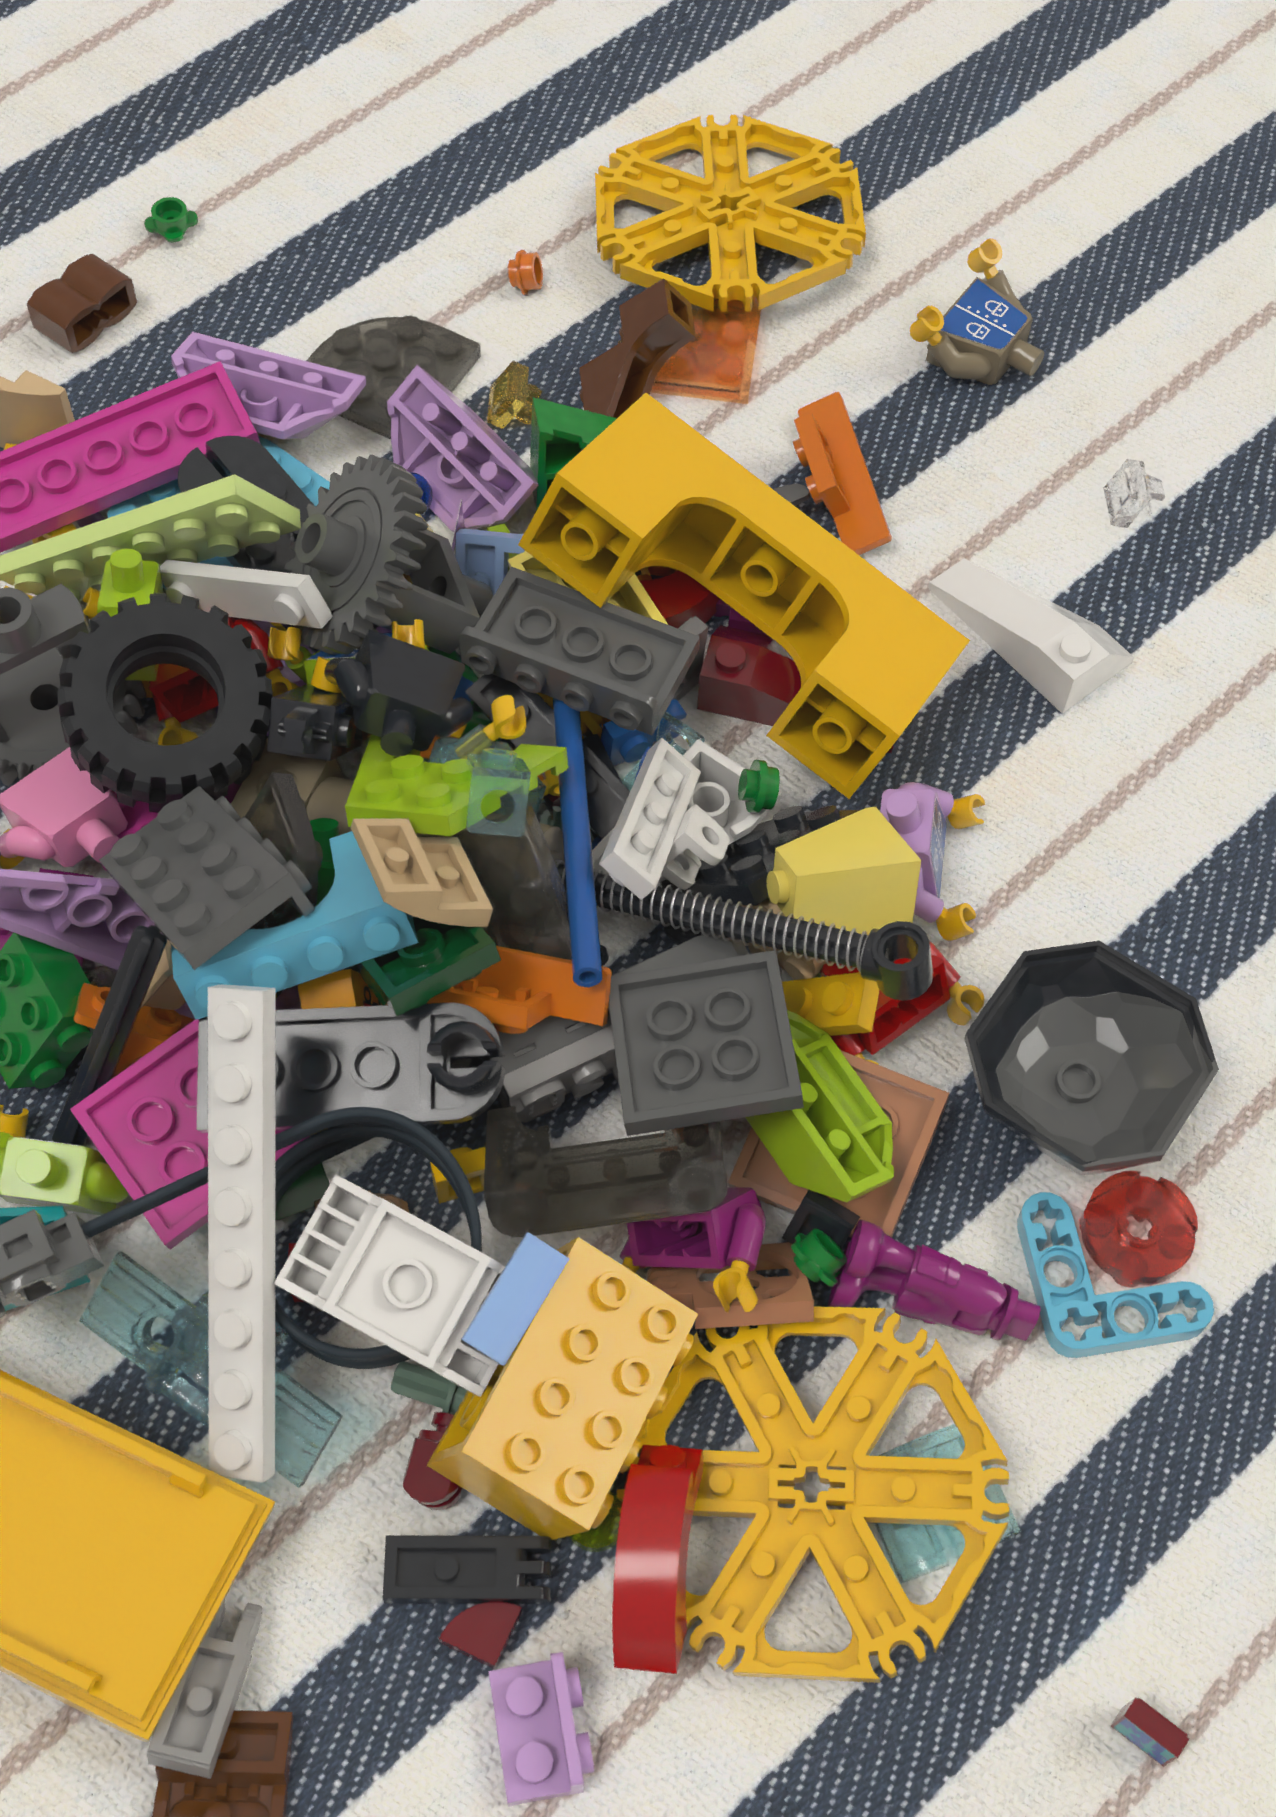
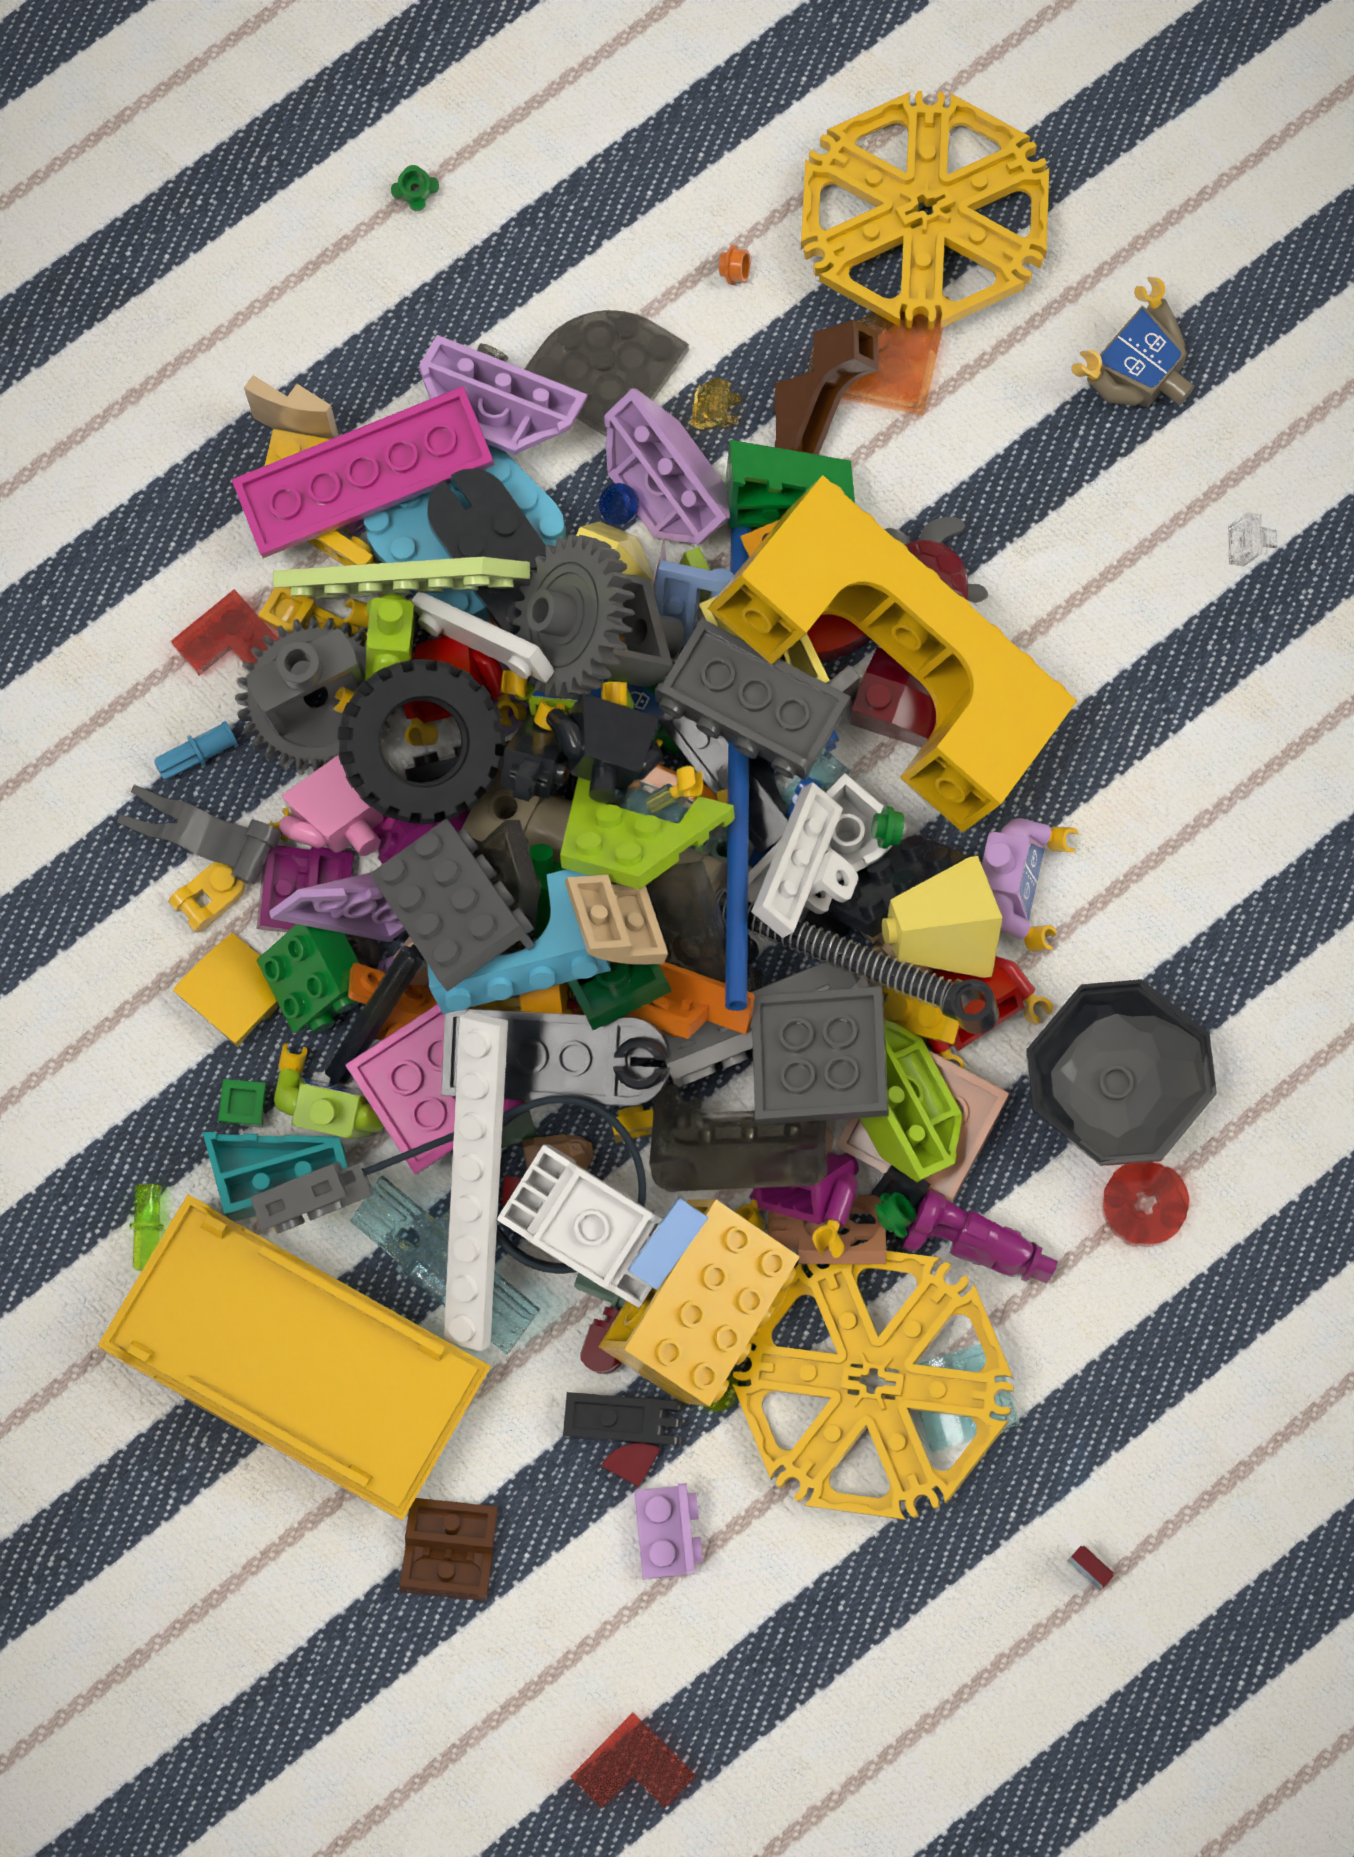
camera: 10 degrees right, 15 degrees up
reddish brown brick [26,254,137,353] -> none
light grey hinge [146,1600,262,1779] -> none
clear light blue bracket [466,748,531,837] -> none
red arch [612,1445,704,1674] -> none
orange bracket [793,392,892,555] -> none
white wedge [928,558,1134,714] -> none
medium azure beam [1017,1192,1214,1358] -> none

